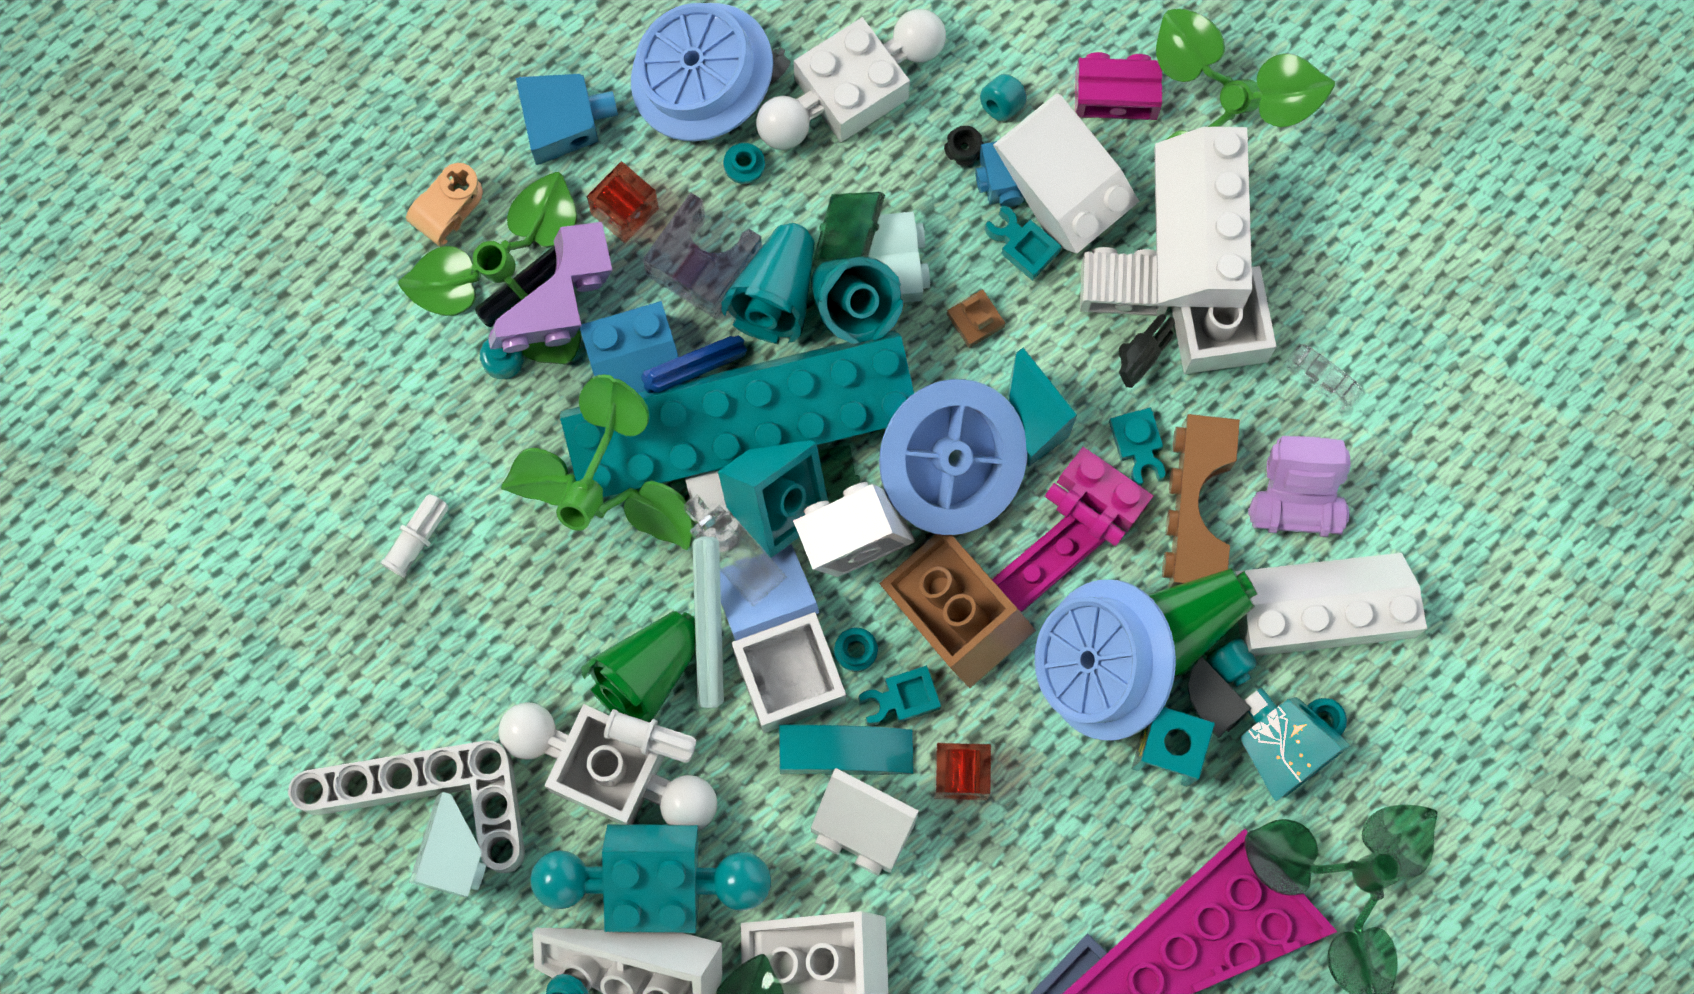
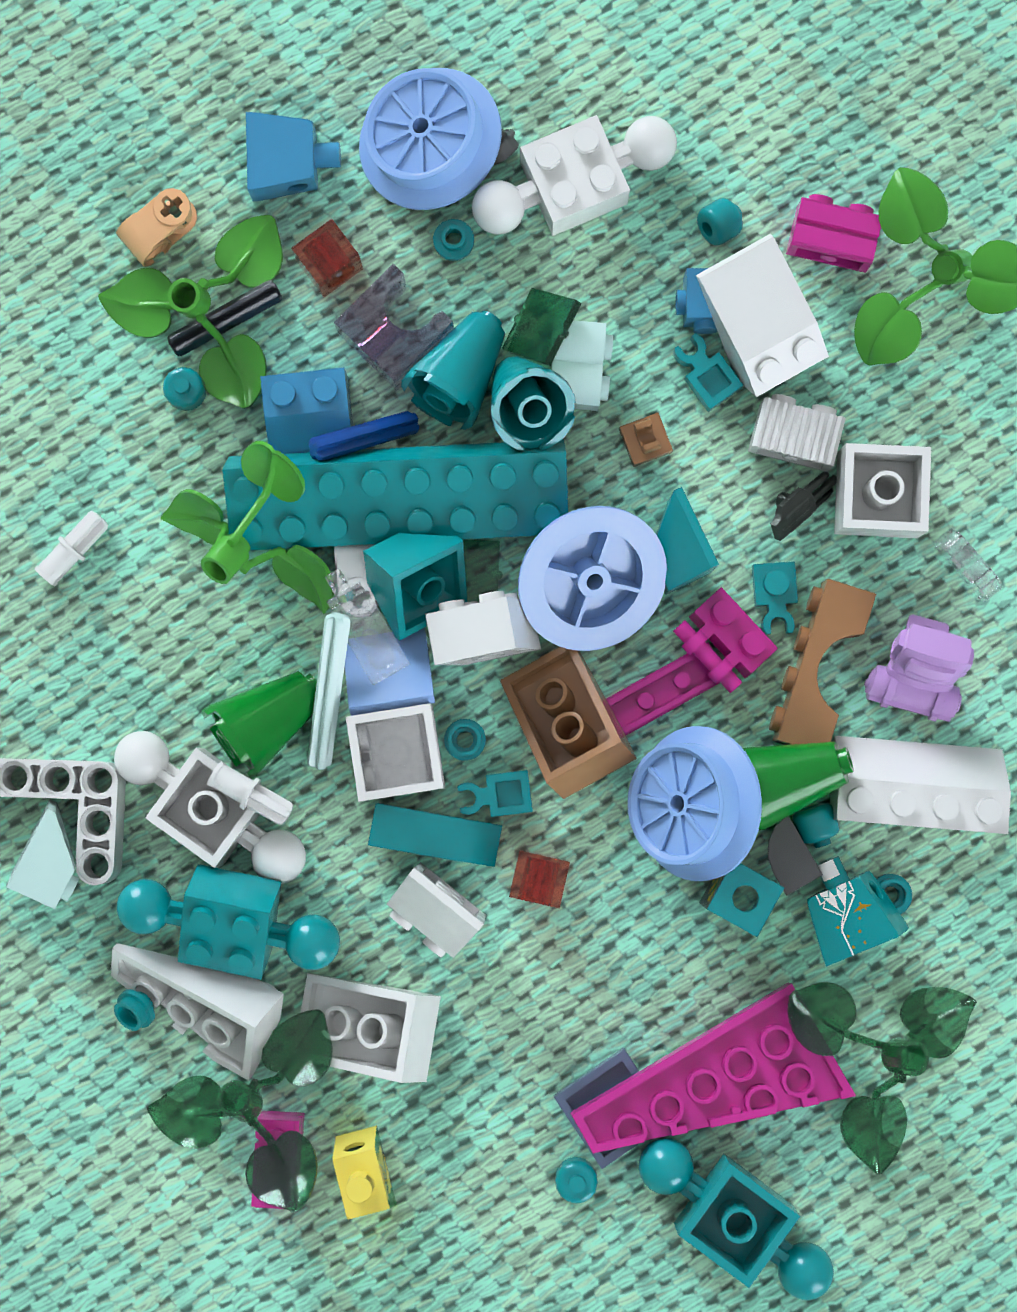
camera: 15 degrees right, 10 degrees up
lavender arch [488,222,612,353] -> none
pearl dark grey plate [944,126,984,166] -> none
white slope [1154,126,1252,308] -> none

